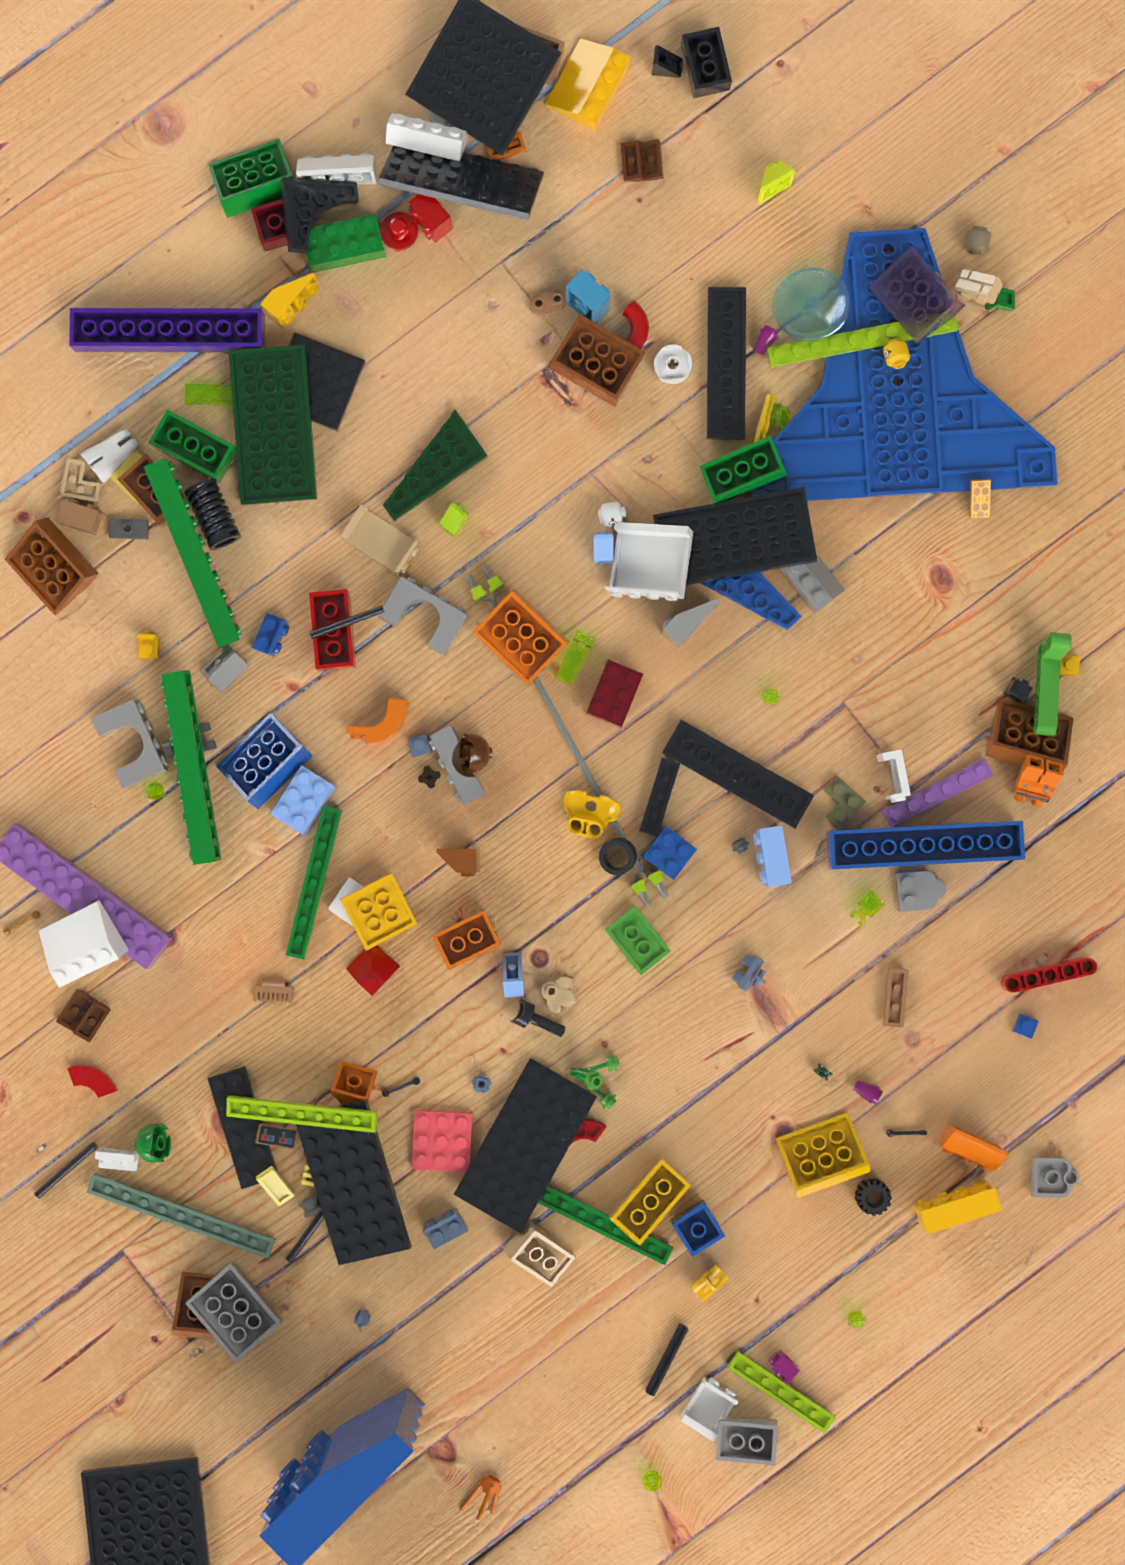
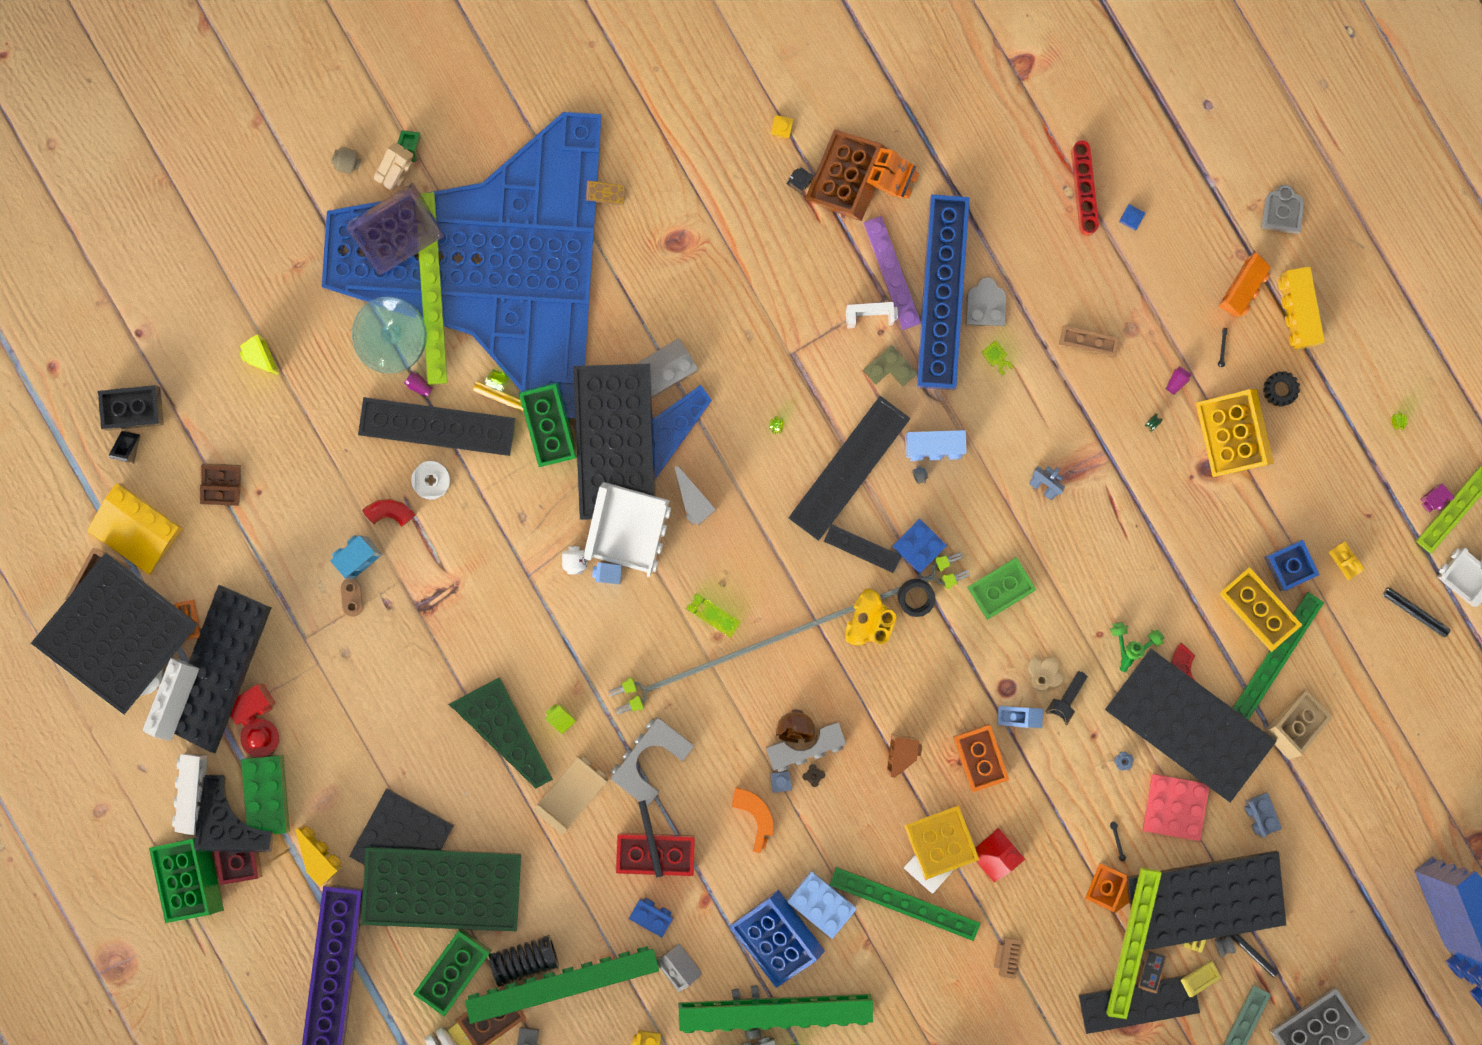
camera: 80 degrees left, 0 degrees up
clear neon green plate [184,384,233,406] -> none
sand blue plate [354,1308,370,1328] -> none
orange slope [473,589,570,685] -> none
dark orange slope [550,314,646,407] -> none
dark red brick [586,659,643,728] -> none
yellow head [883,338,910,369] -> none
bright green beam [1034,632,1072,736] -> none

